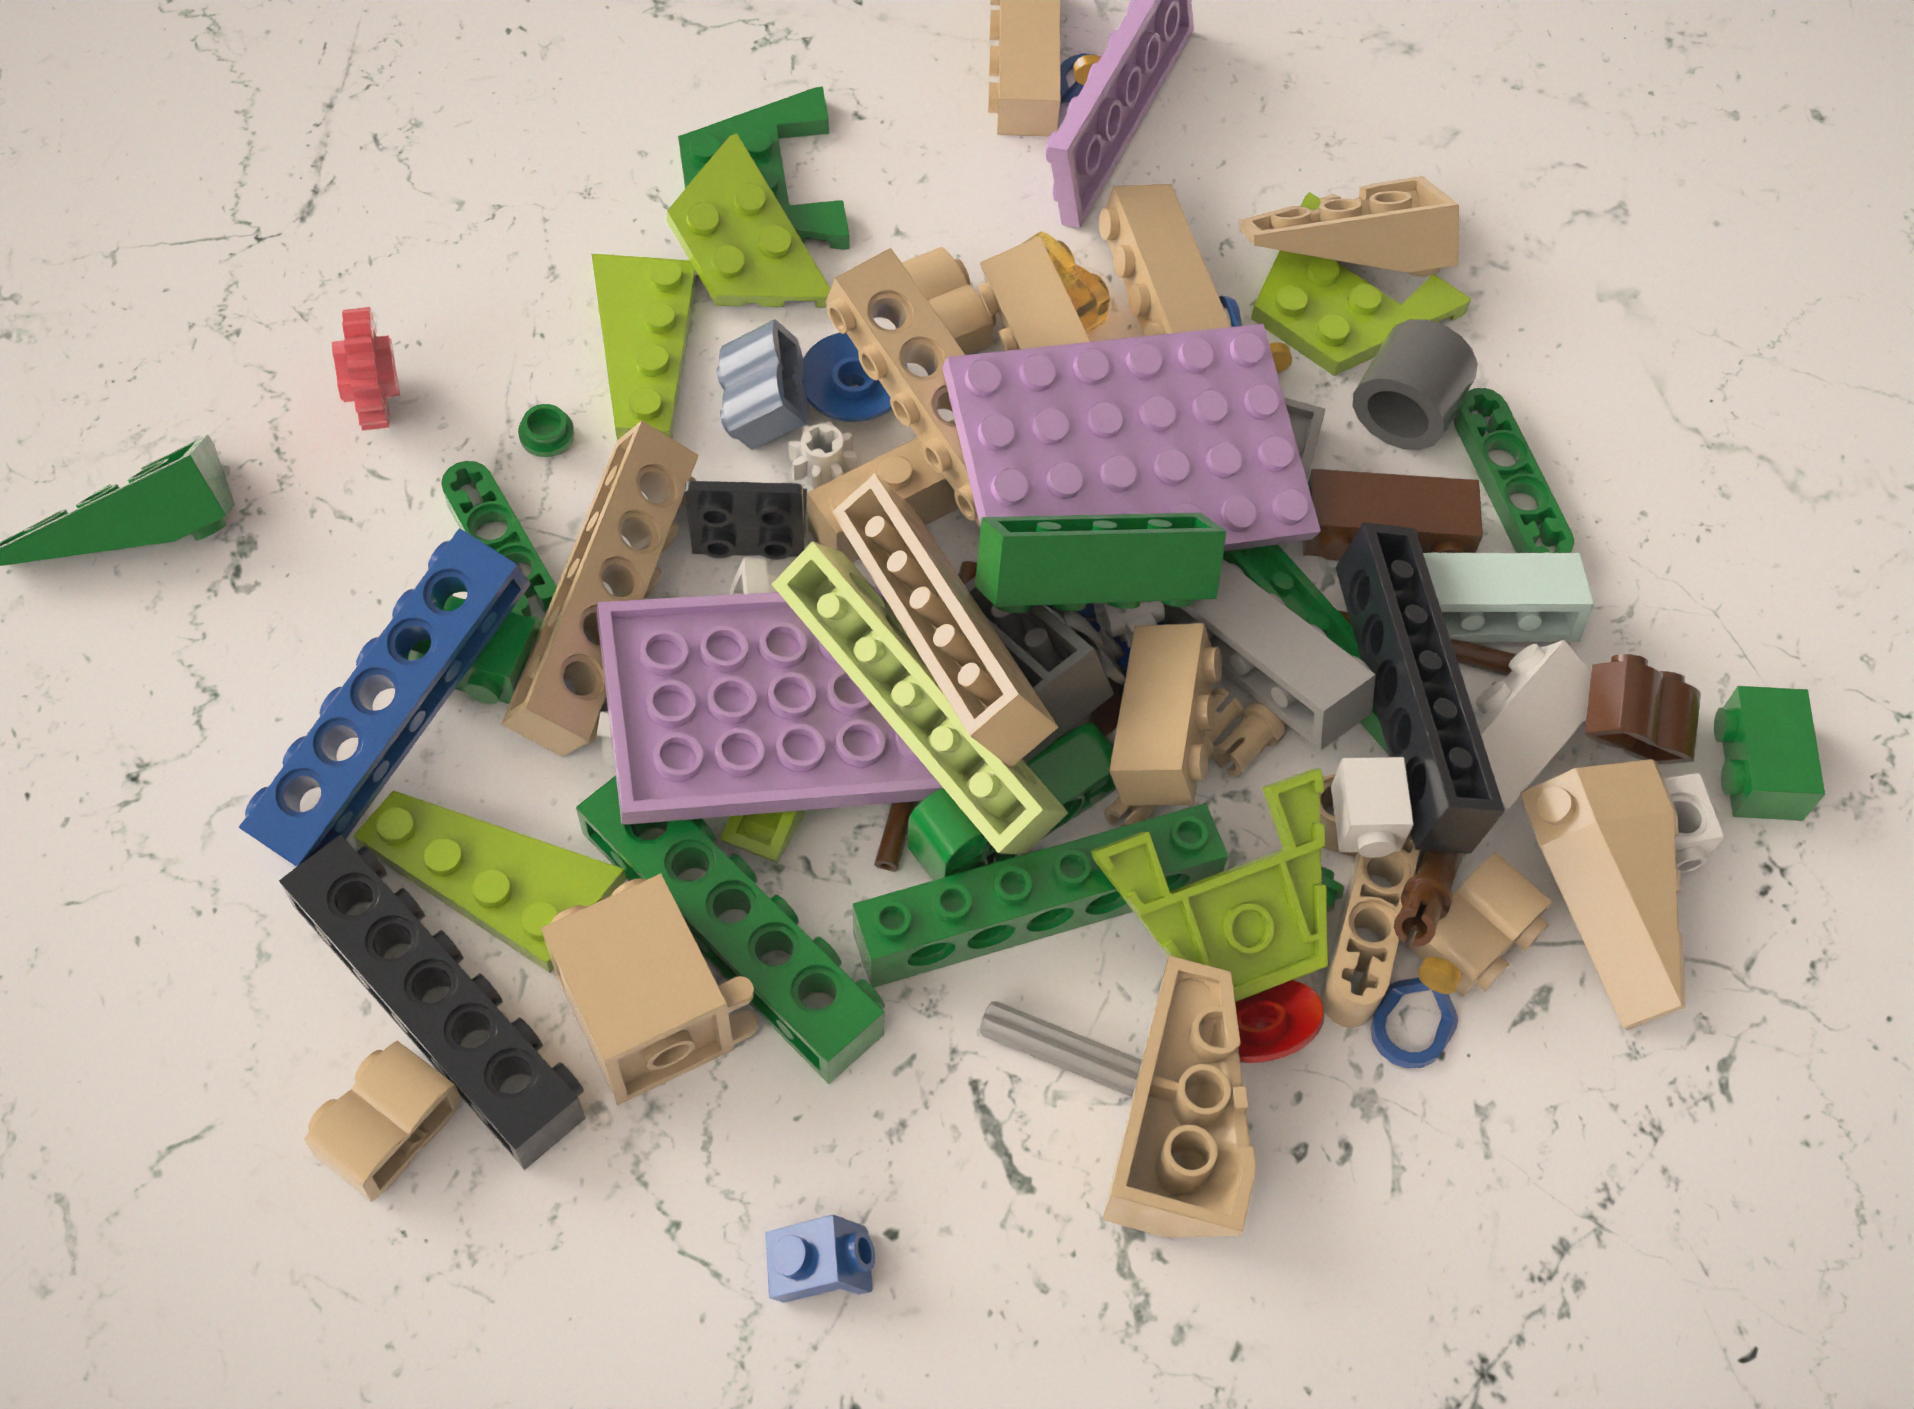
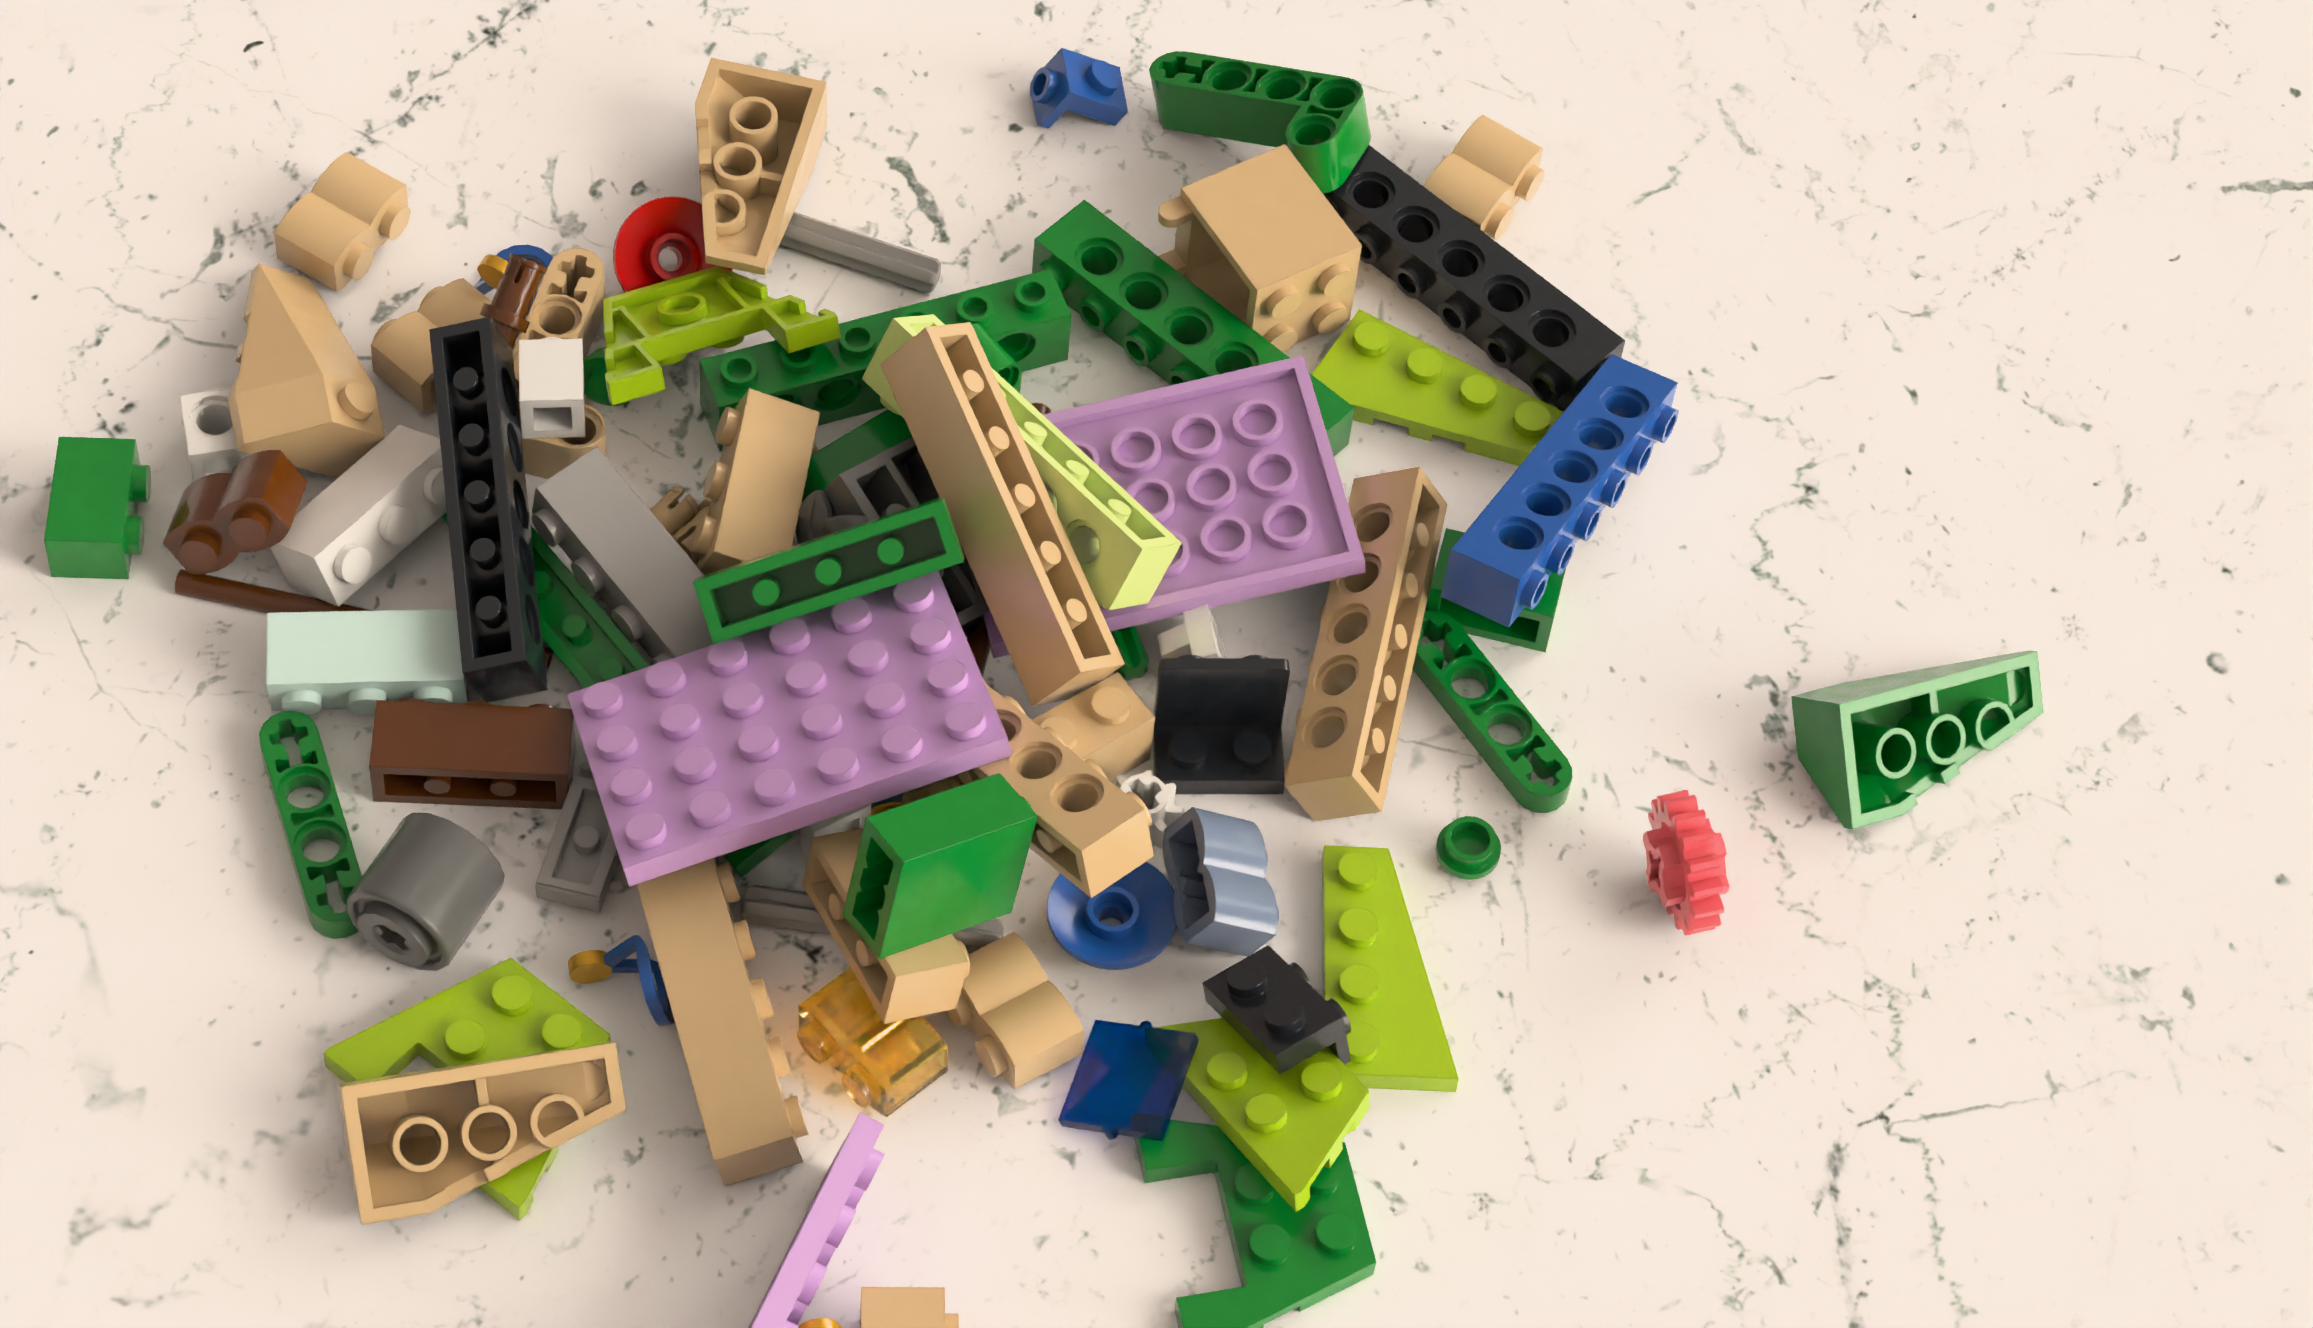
camera: 175 degrees right, 5 degrees down
none -> tan brick [274,152,411,292]
none -> green brick [842,773,1038,959]
none -> clear blue piece [1058,1020,1199,1141]
none -> green beam [1149,51,1371,194]
none -> black bracket [1202,945,1351,1074]

